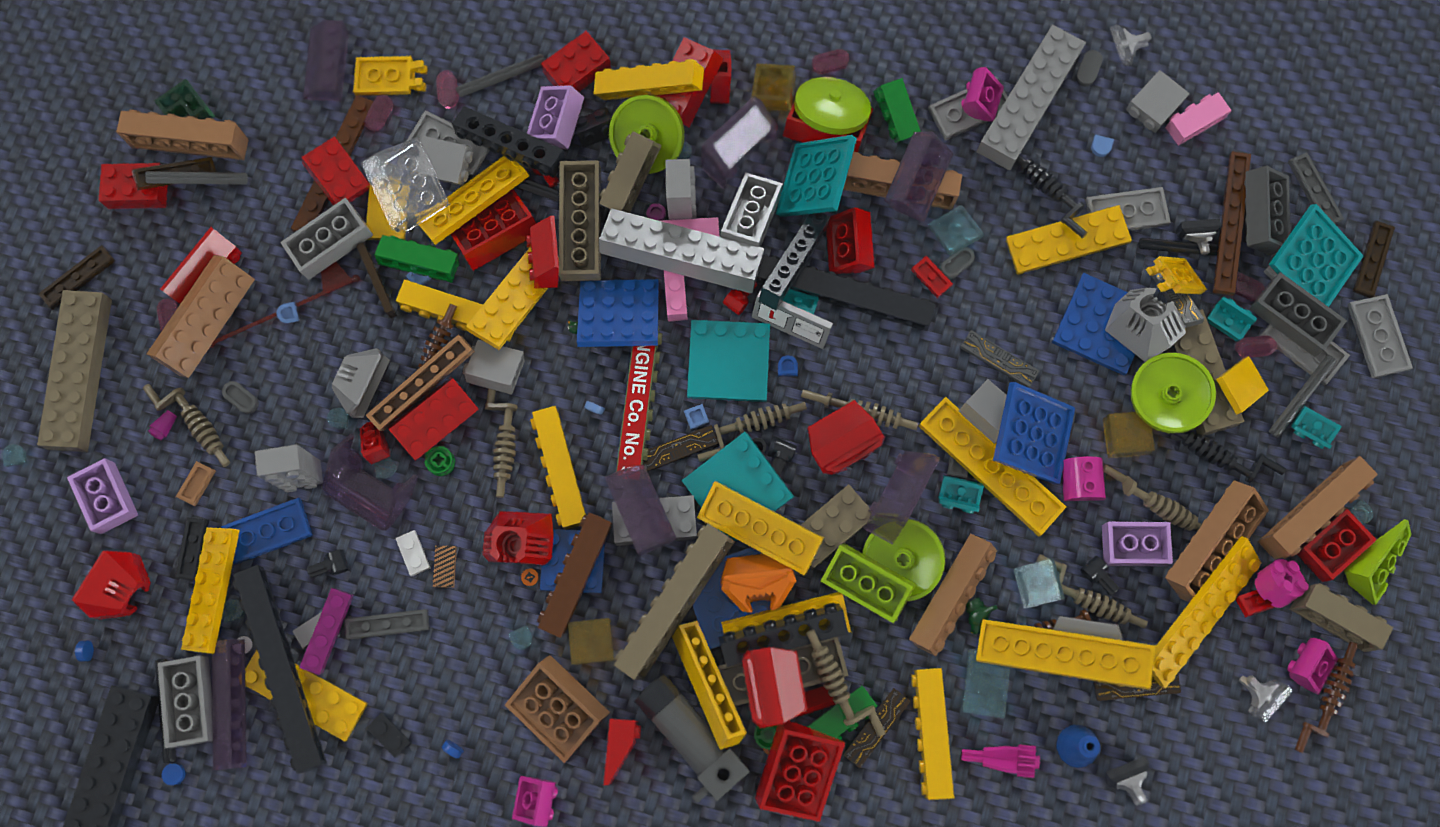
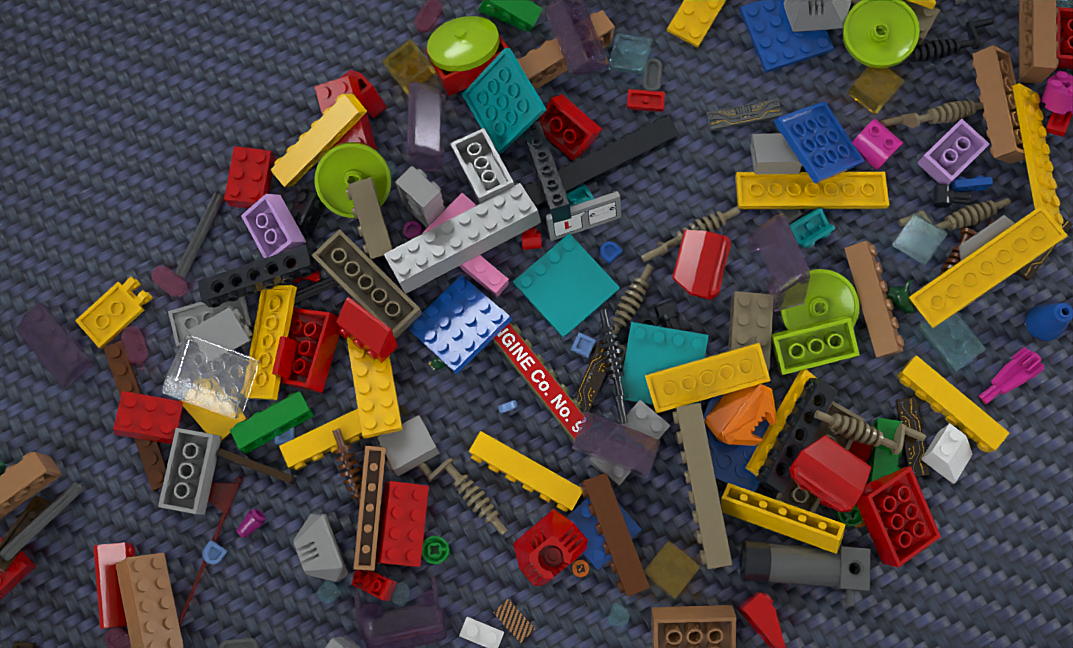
camera: 45 degrees left, 0 degrees up
none -> magenta cone [236,508,266,538]
none -> red tile [272,336,298,379]
none -> black piece [599,309,629,424]
none -> white slope [921,423,973,484]
none -> blue plate [950,175,993,192]

